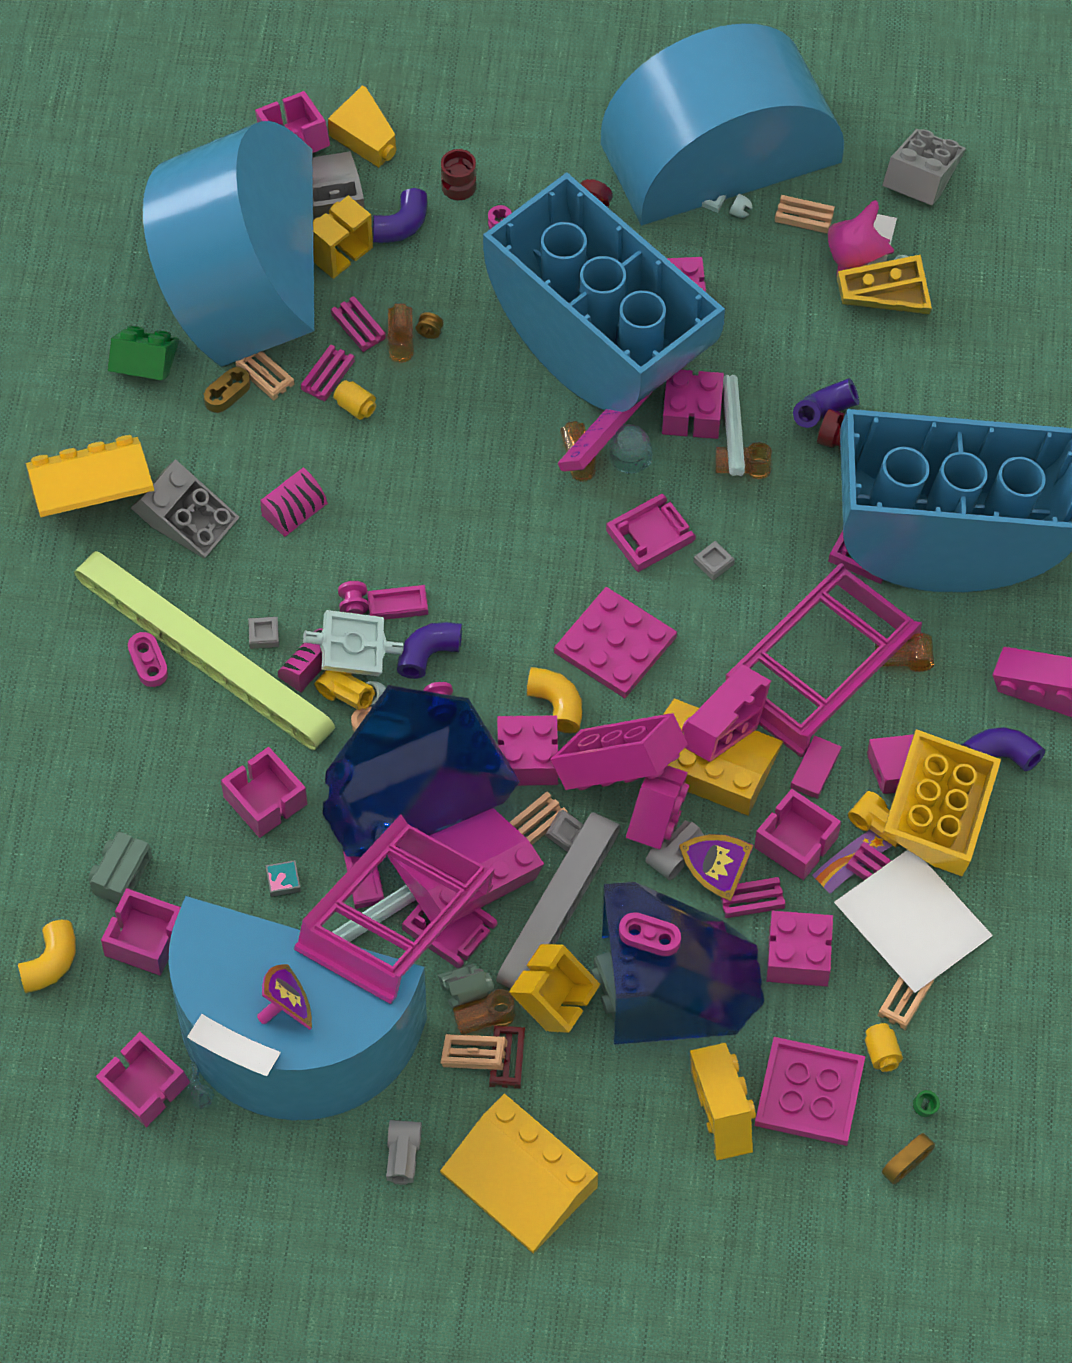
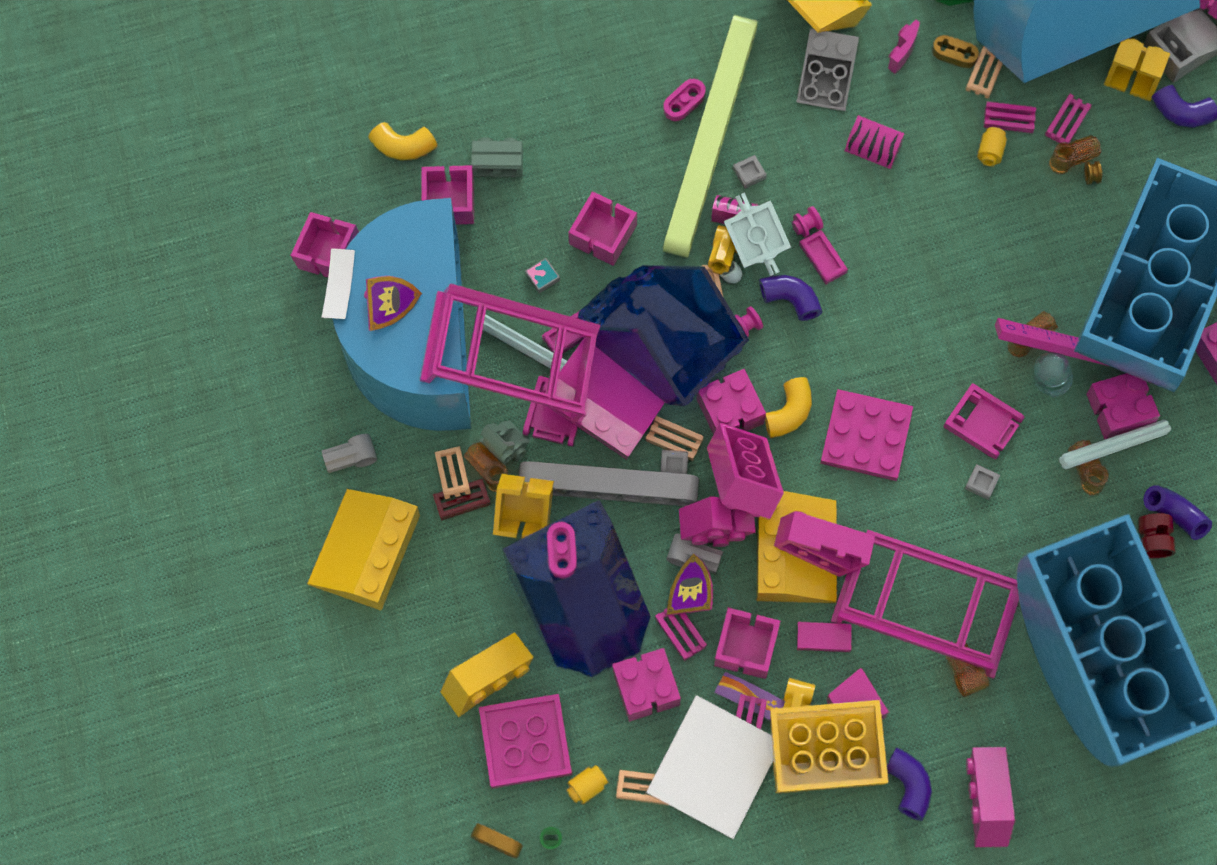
camera: 70 degrees right, 10 degrees up
none -> dark pink slope [888,20,920,74]

